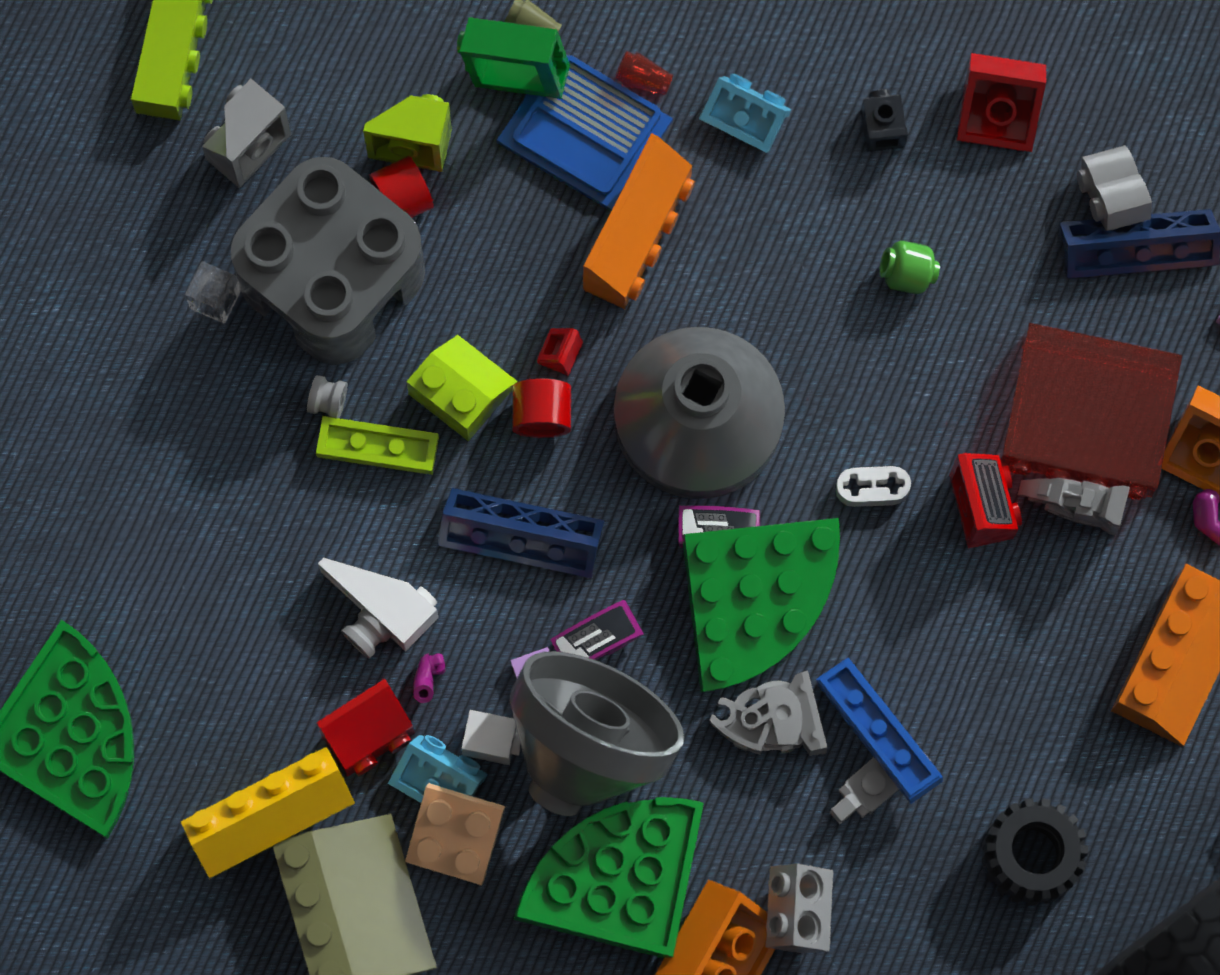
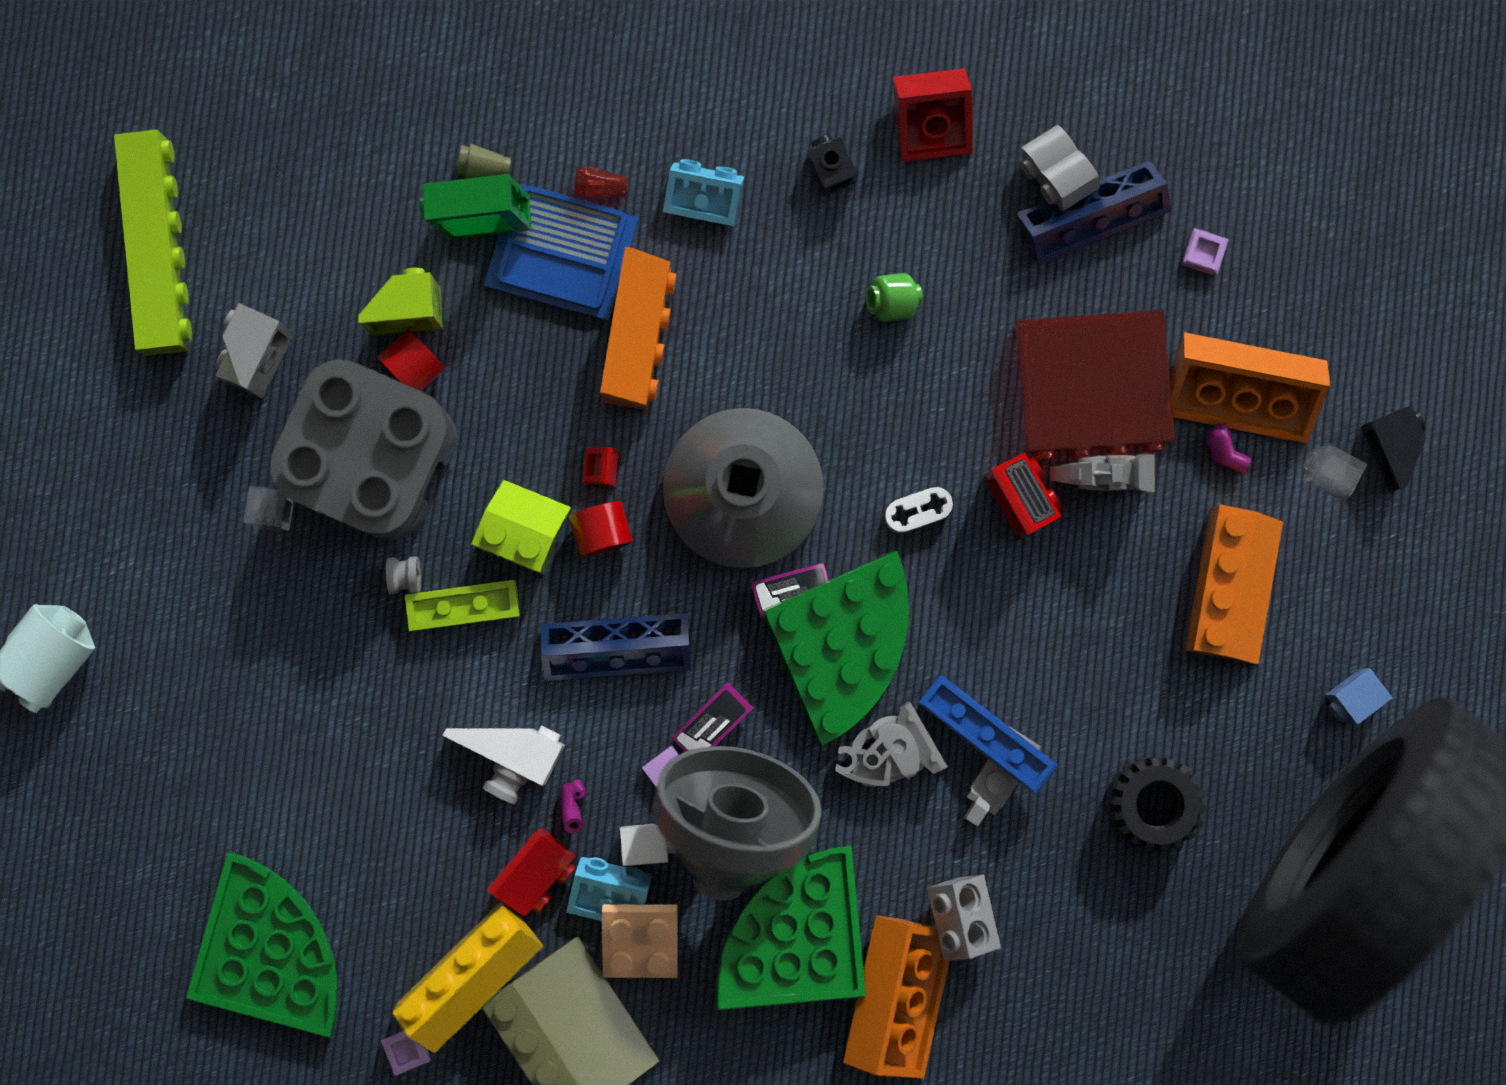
camera: 20 degrees left, 10 degrees up
none -> lavender tile [381,1031,431,1076]

